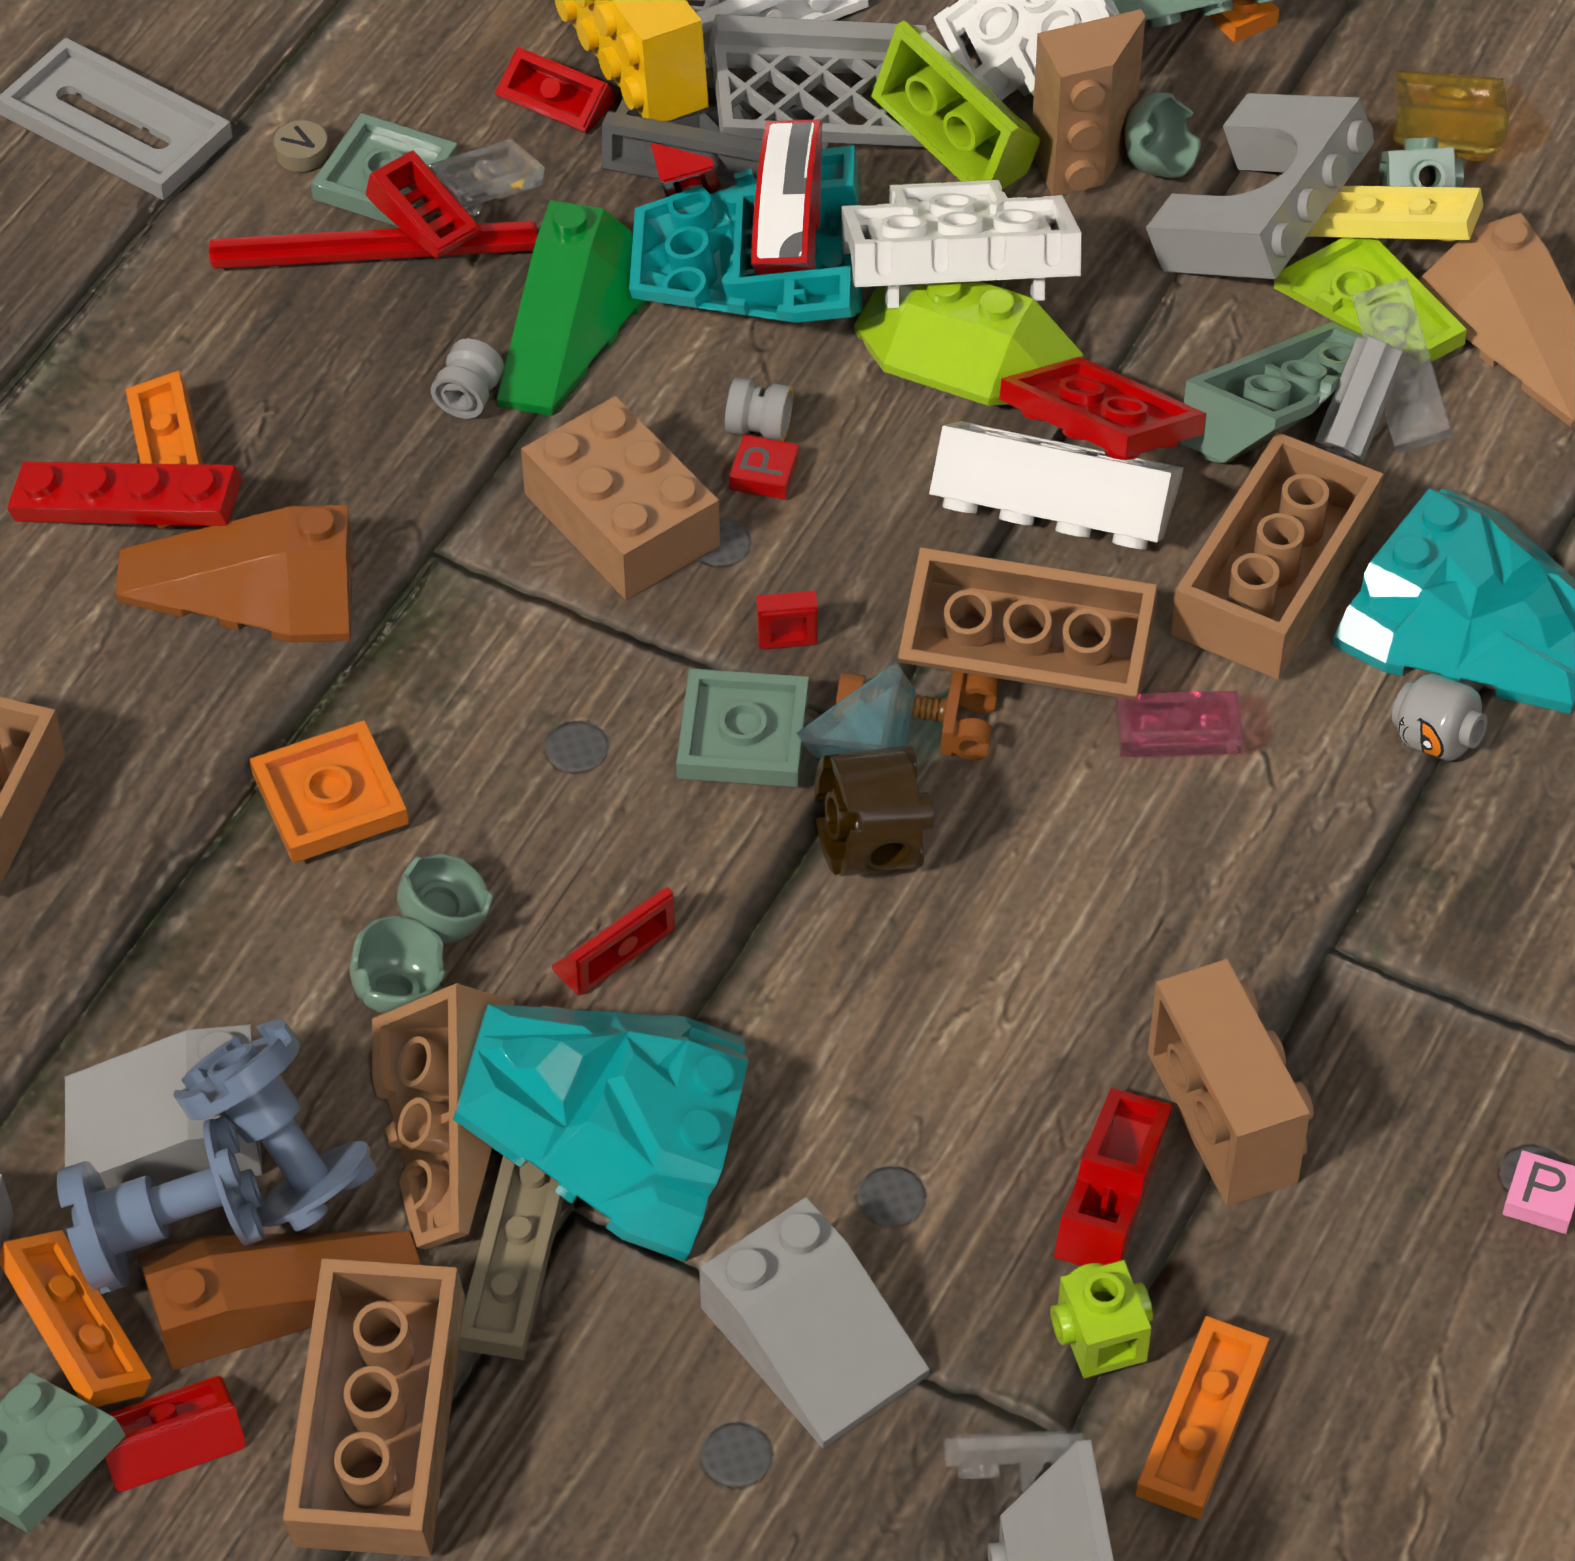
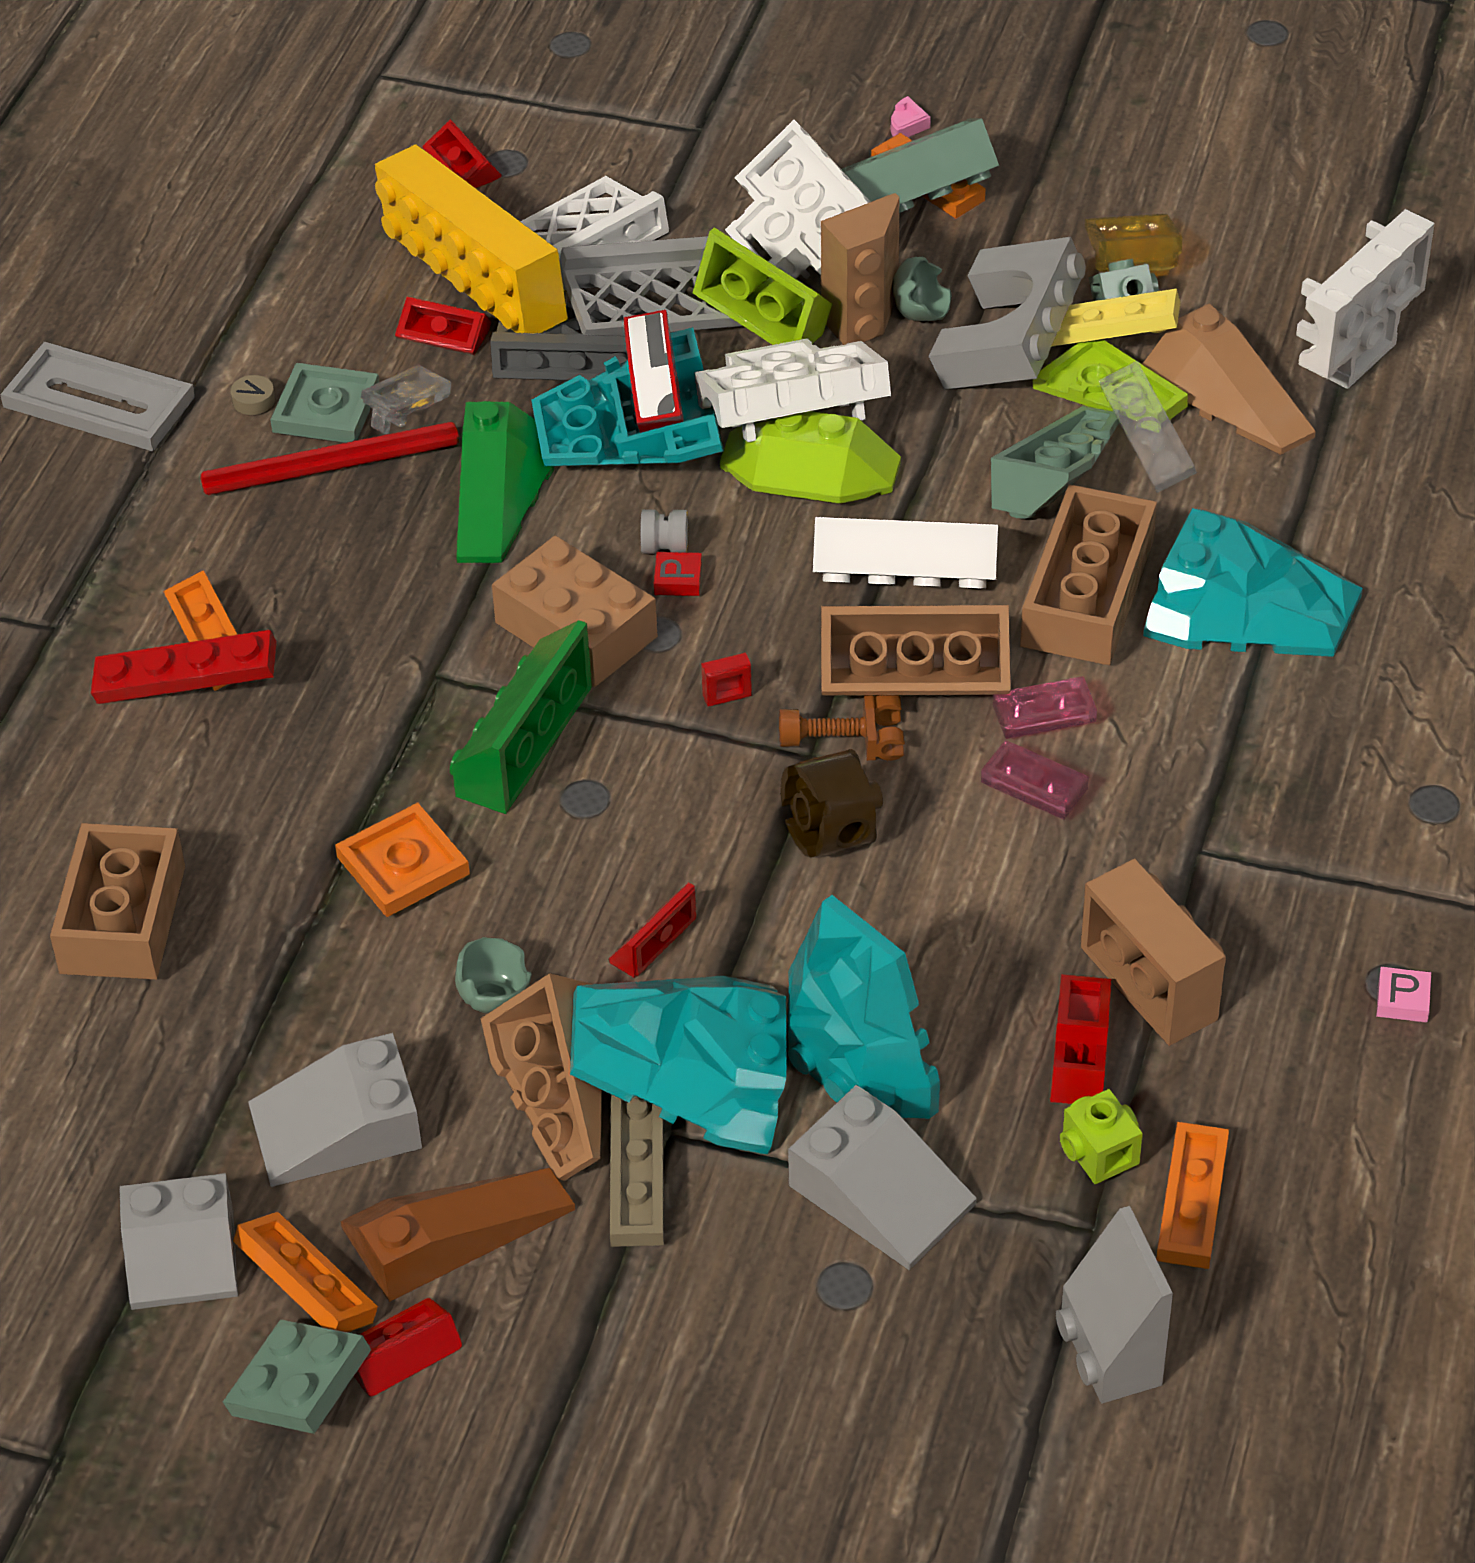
camera: 10 degrees left, 5 degrees down
sand blue piece [57,1115,264,1295] -> none
dark orange wedge [116,505,354,643] -> none
sand blue piece [173,1019,377,1231] -> none
medium nougat brick [283,1258,465,1557] -> none
red slope [365,150,481,259] -> none
sand green hair [397,853,493,943] -> none
light grey wheel [430,338,504,419] -> none
red slope [650,143,721,197] -> none
sand green plate [676,668,809,787] -> none
clear light blue slope [796,662,916,762] -> none
clear plate [941,1430,1083,1493] -> none
red plate [999,356,1206,460] -> none
light grey axle [1315,337,1405,462] -> none
light grey head [1392,674,1487,761] -> none
none -> green slope [450,620,592,814]
none -> teal wedge [788,895,940,1119]
none -> clear pink plate [981,740,1089,820]

